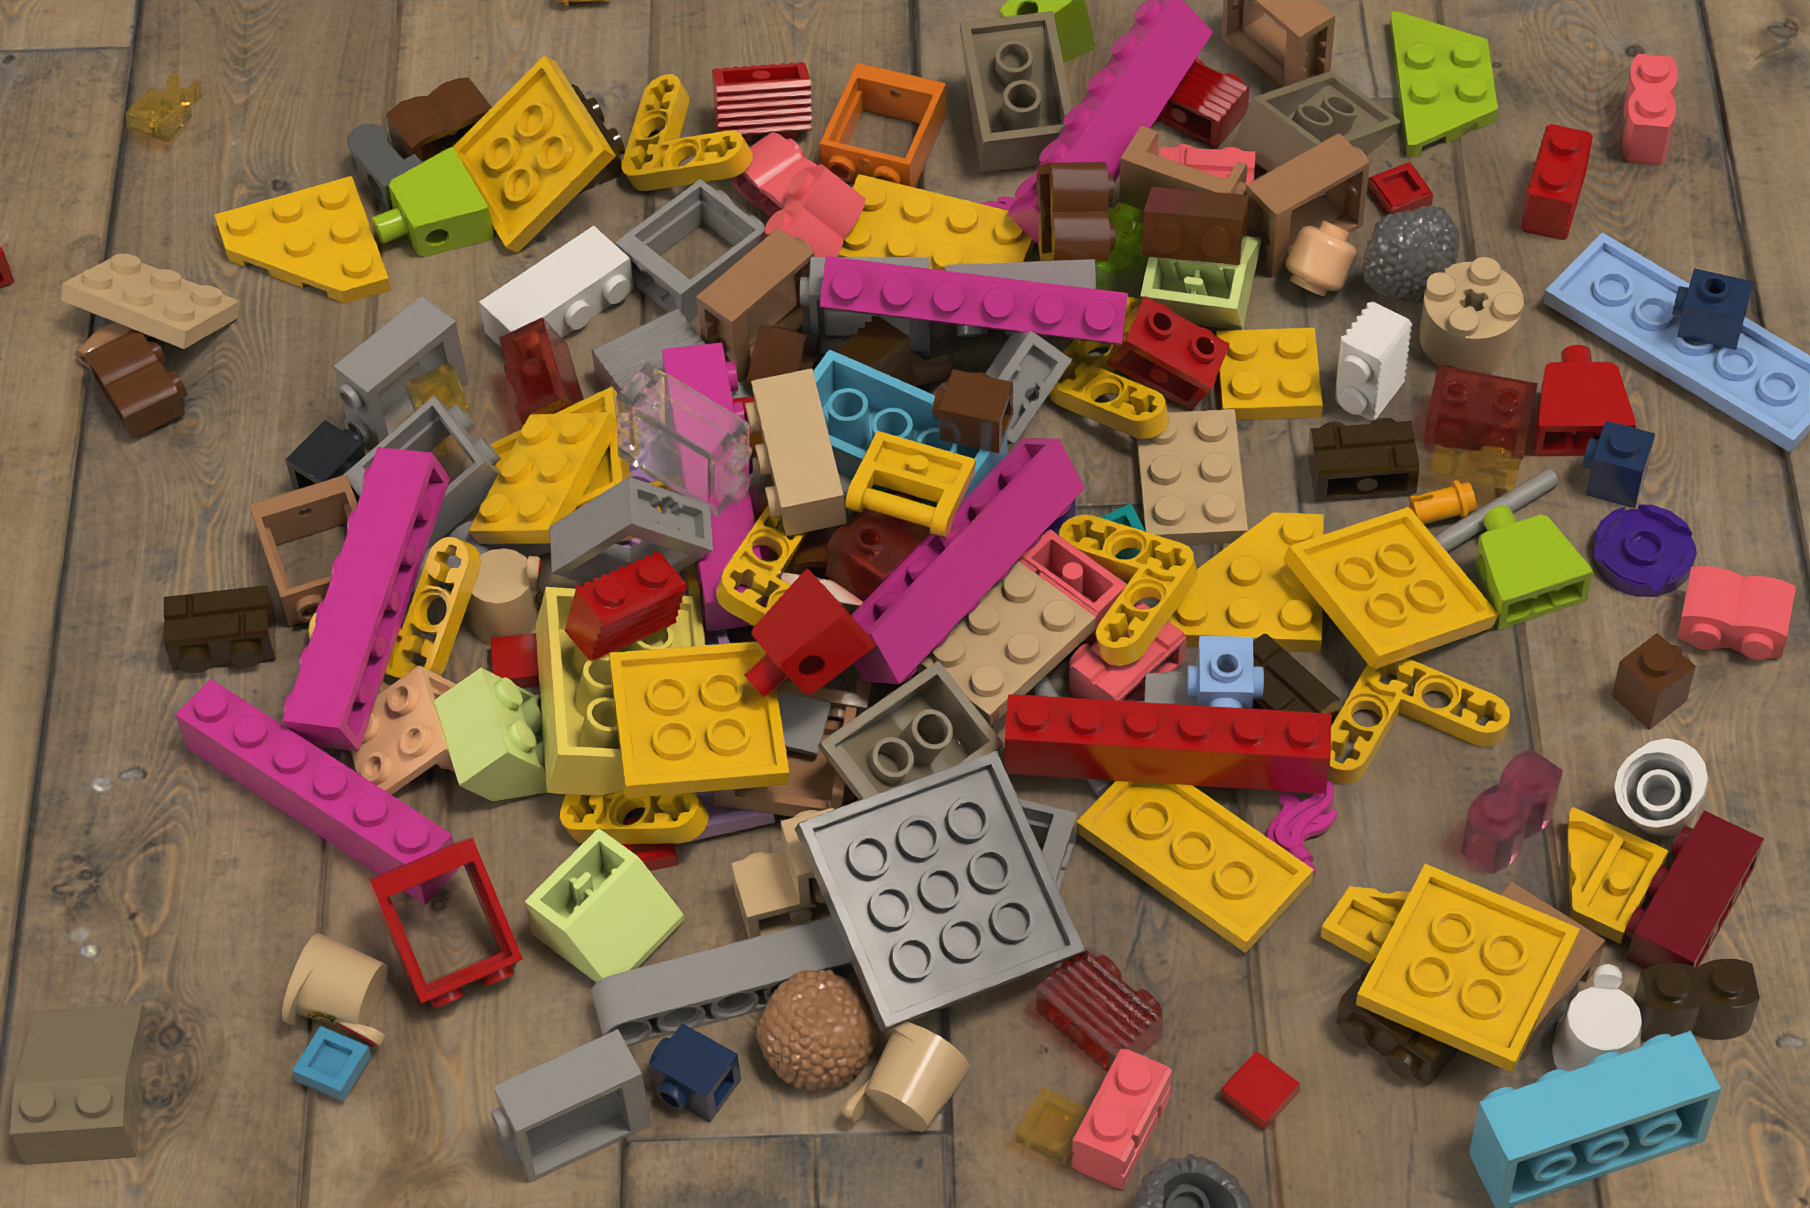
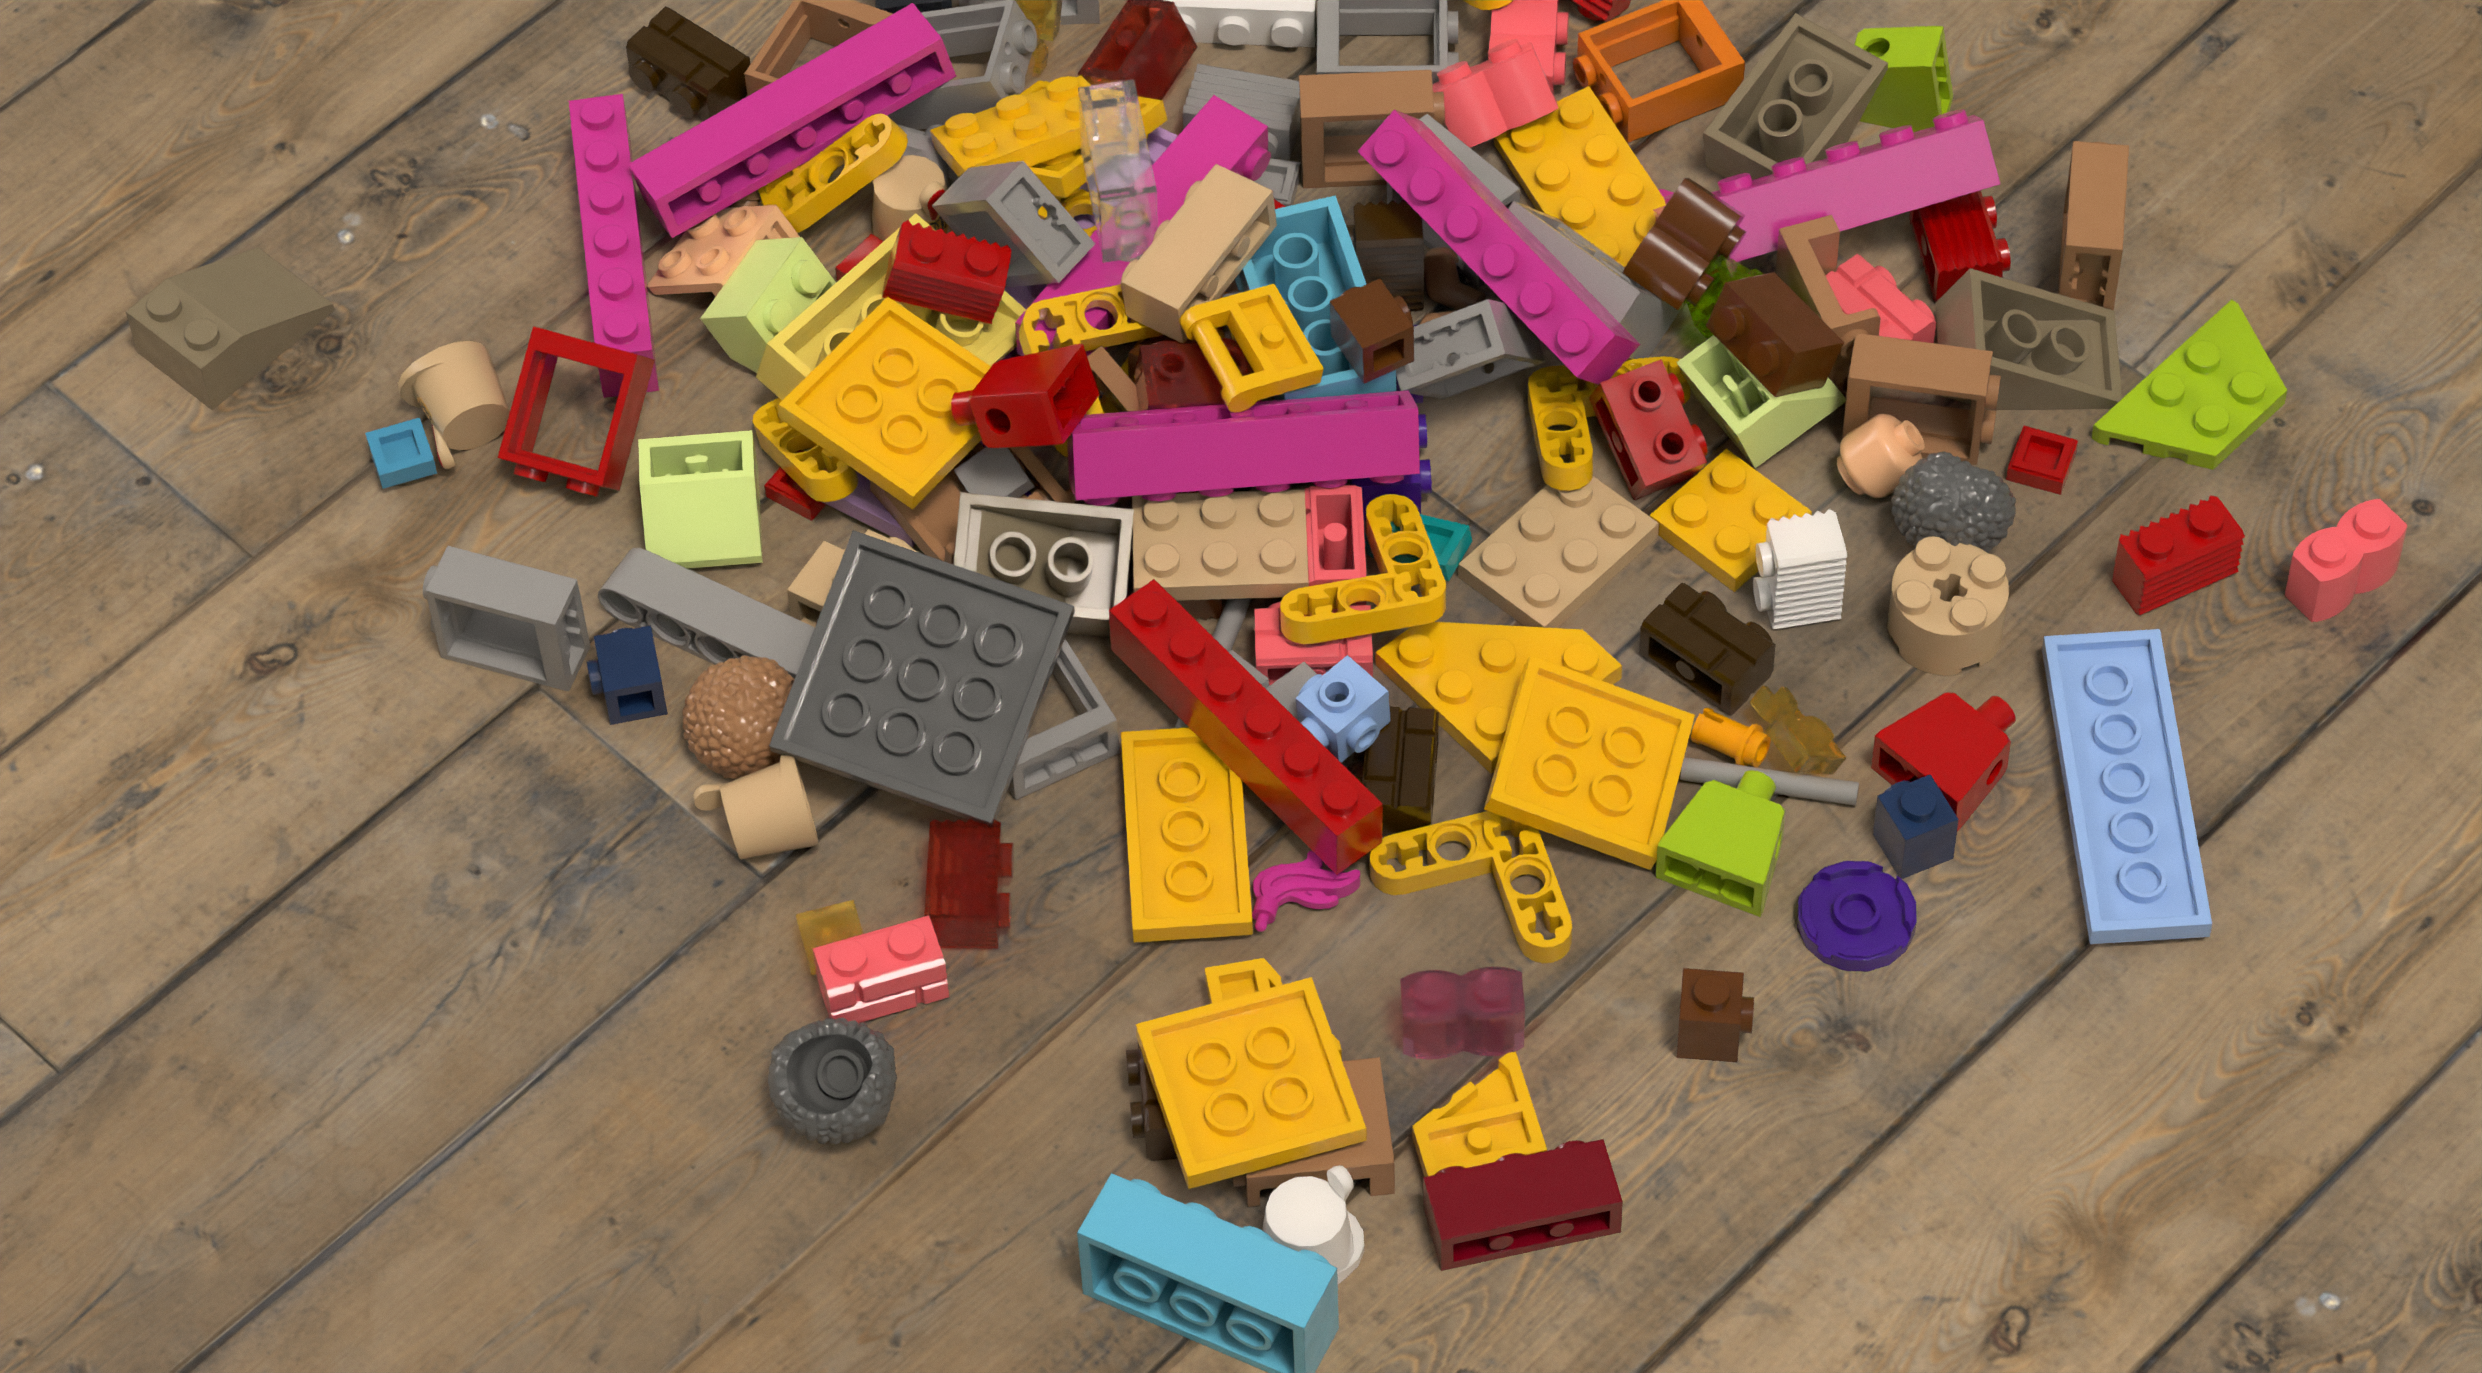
camera: 45 degrees right, 0 degrees up
reddish brown brick [746,324,819,383] -> none
red tile [1220,1051,1300,1130] -> none
clear red brick [1424,365,1538,460] -> none
white hat [1614,738,1709,838] -> none
dark brown brick [1634,959,1760,1042] -> none
dark blue brick [1672,268,1753,350] -> none
coral brick [1677,566,1796,660] -> none

